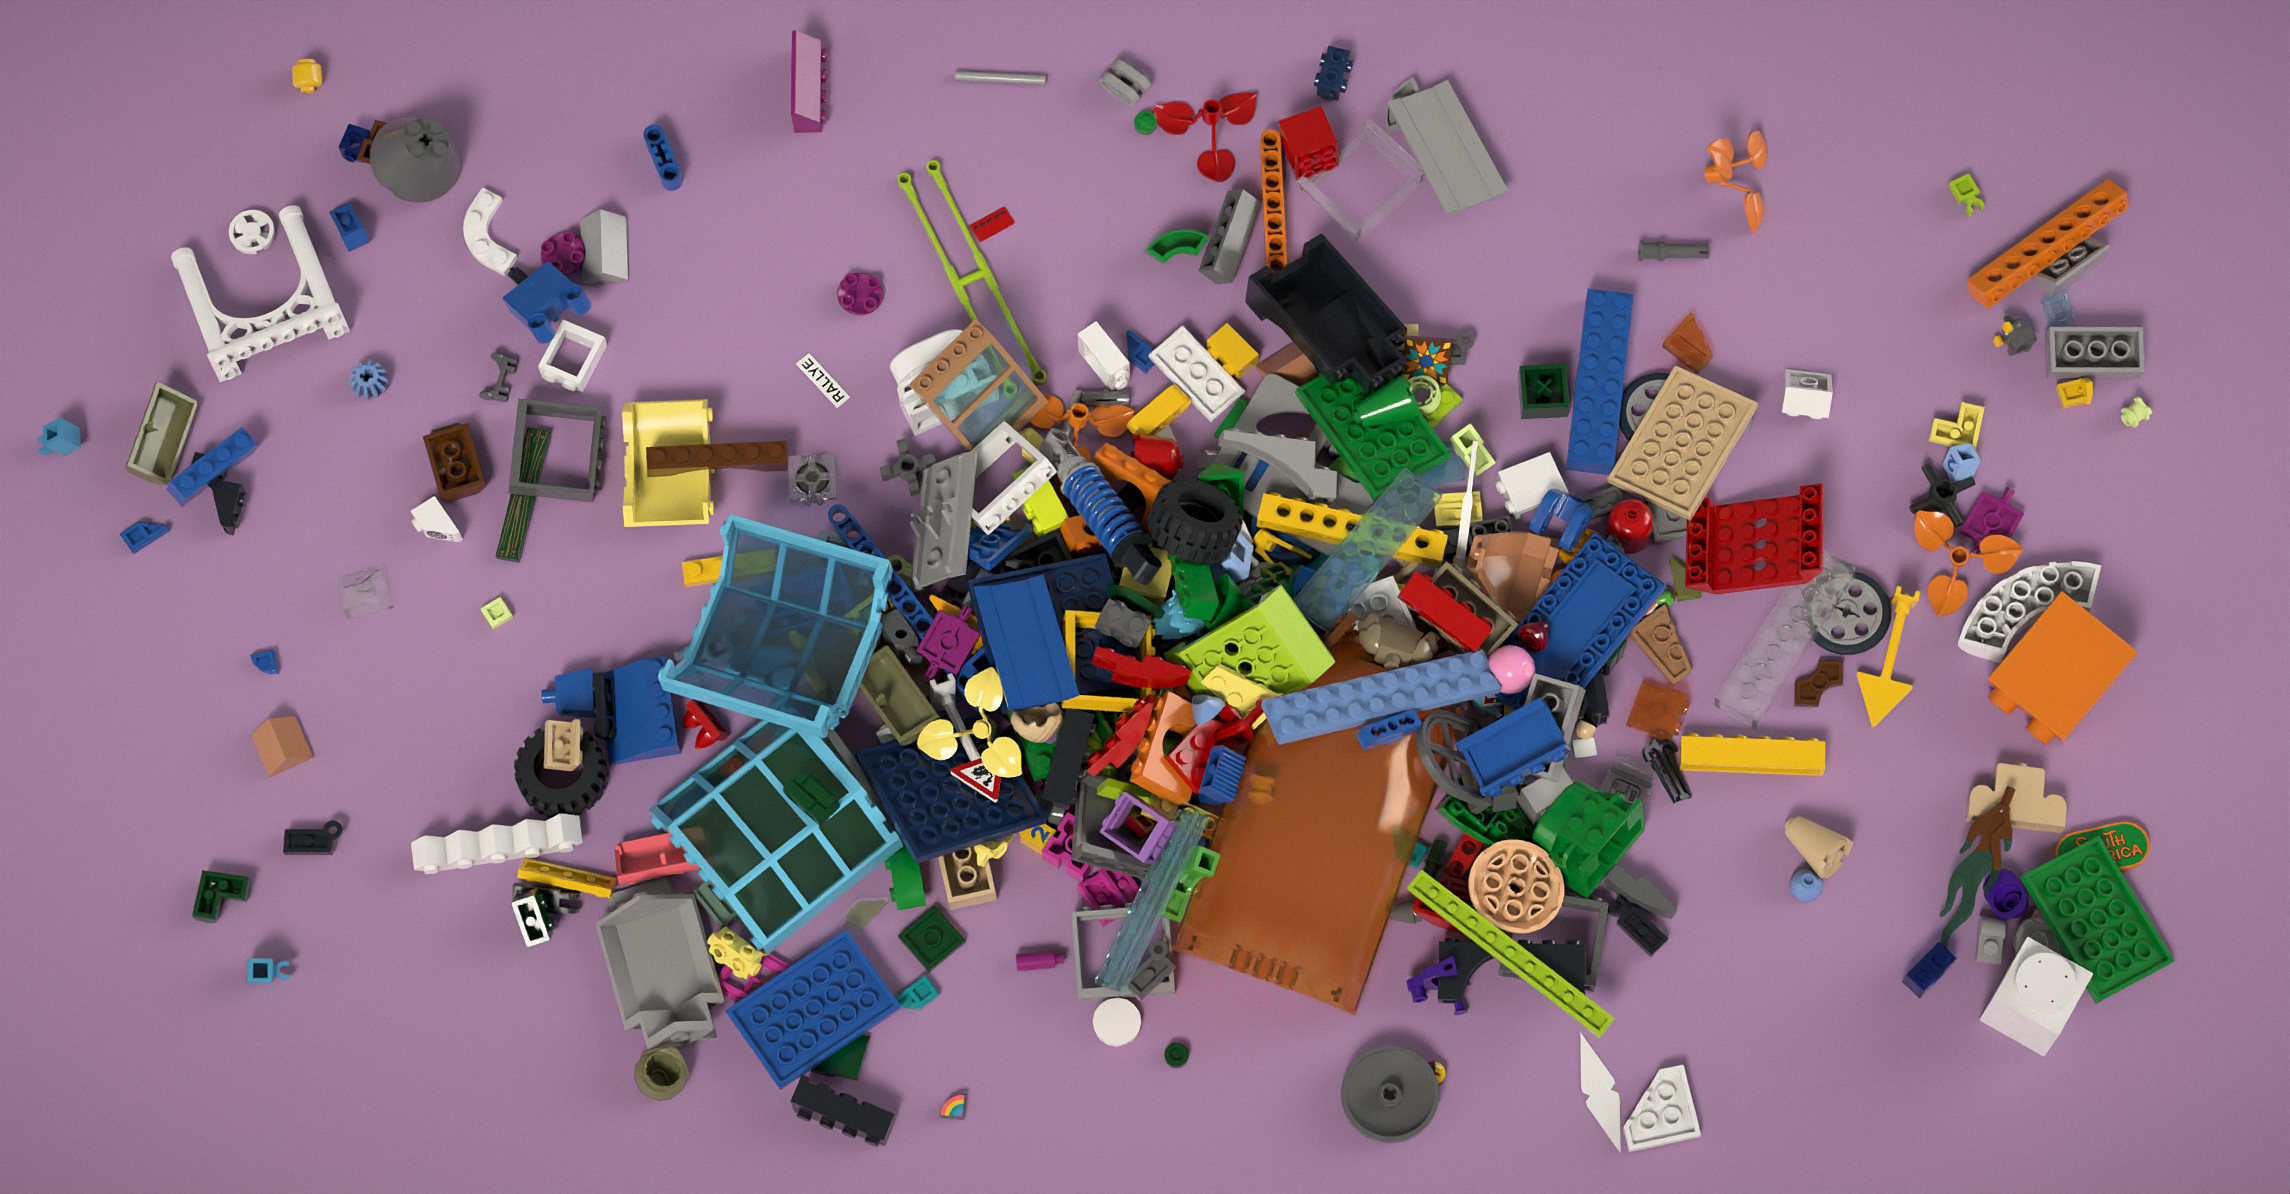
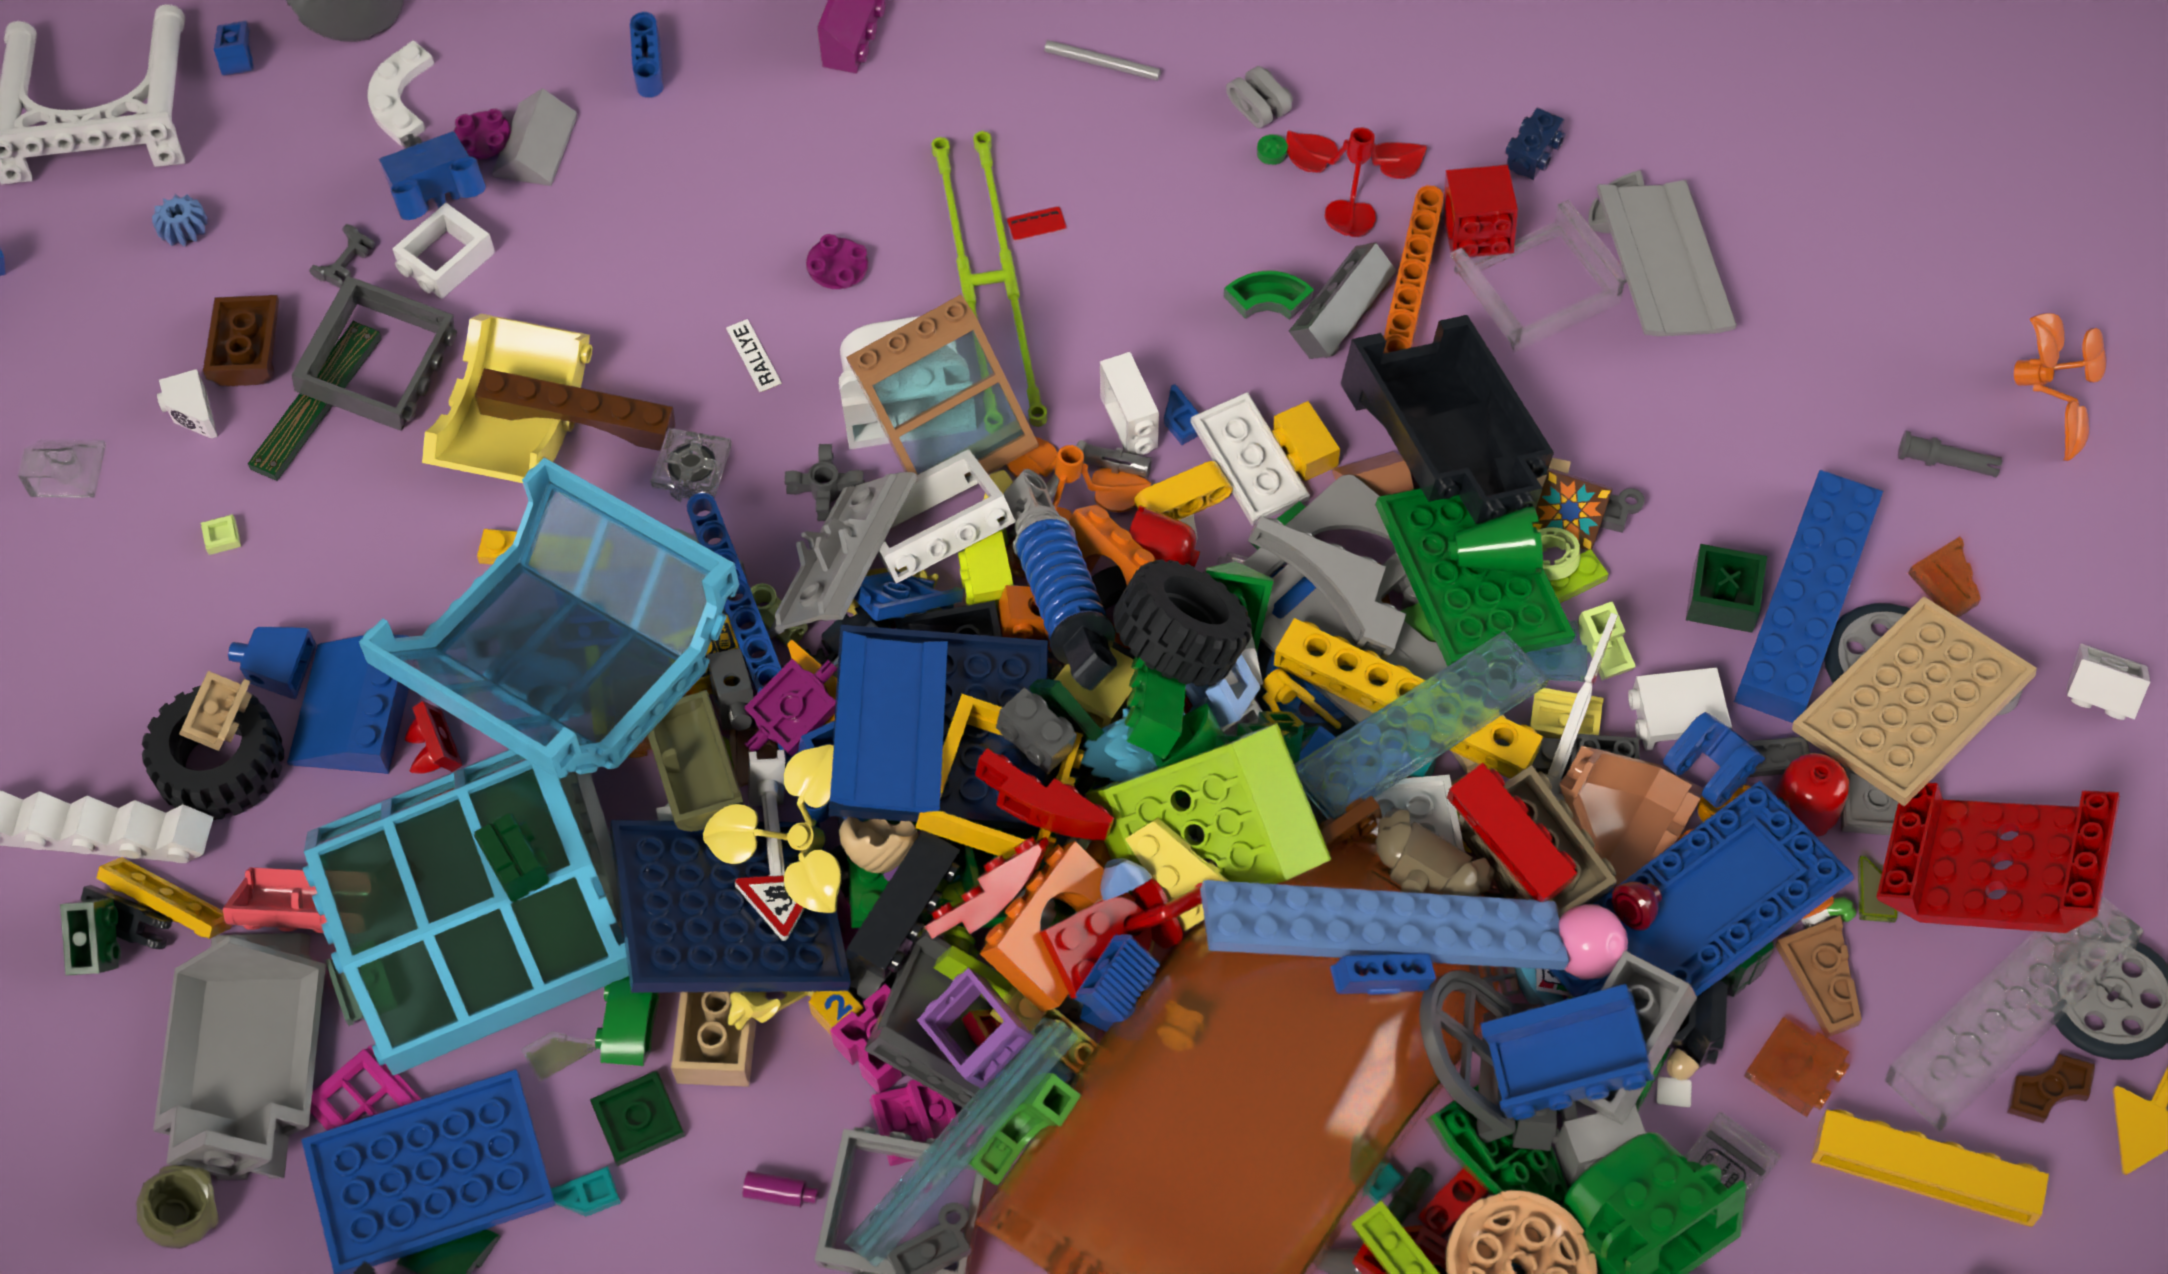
camera: 15 degrees right, 10 degrees down
white piece [228,210,276,255] -> none
black hinge [592,672,616,741] -> none
light yellow brick [707,926,769,979] -> none
black piece [1642,739,1692,804] -> none

